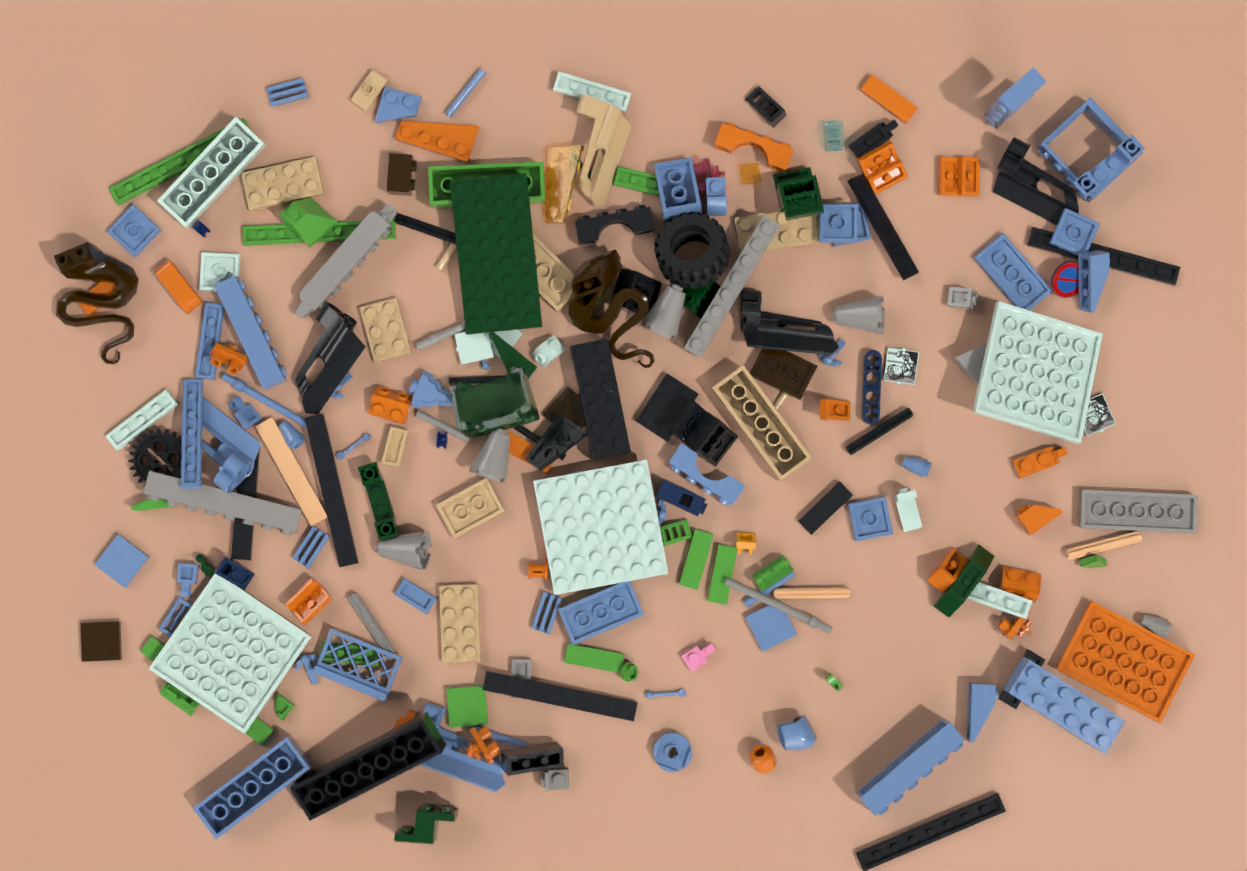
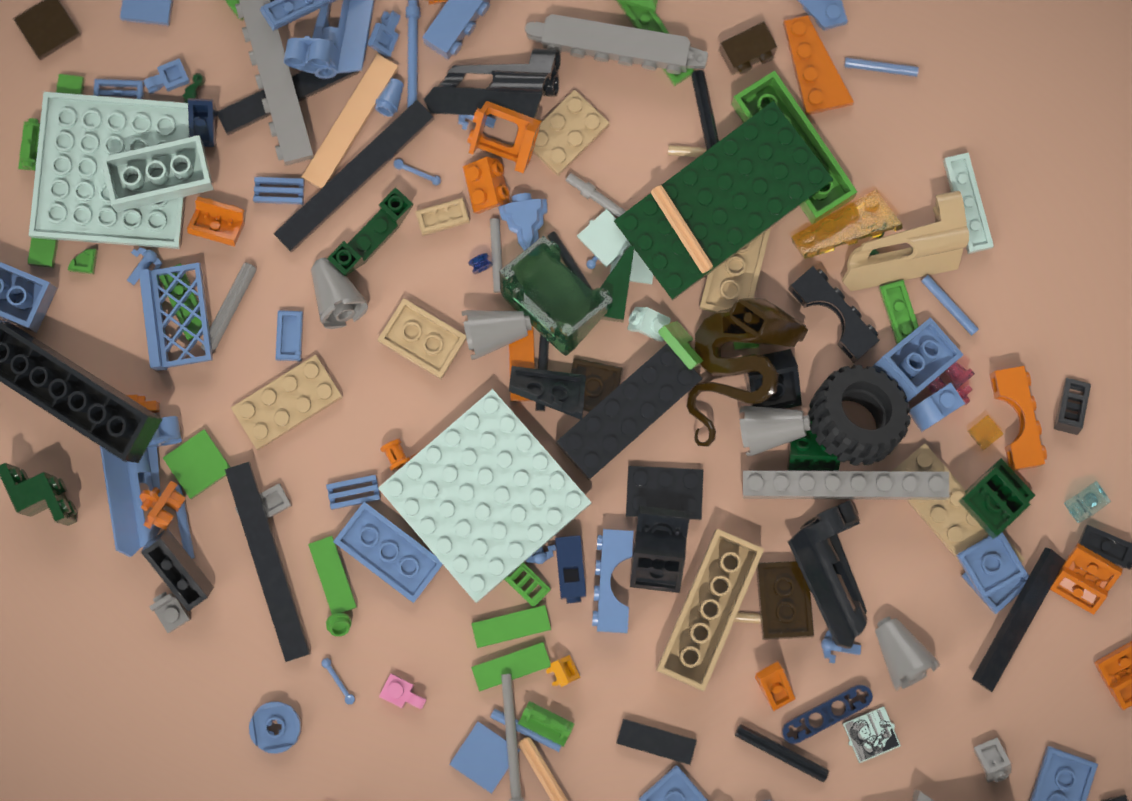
camera: 60 degrees right, 5 degrees down
none -> light aqua brick [101,135,214,212]
none -> orange window [467,101,542,174]
none -> light nougat axle [651,185,713,273]
none -> bright green tile [658,321,703,369]
none -> medium blue bar [921,275,979,336]

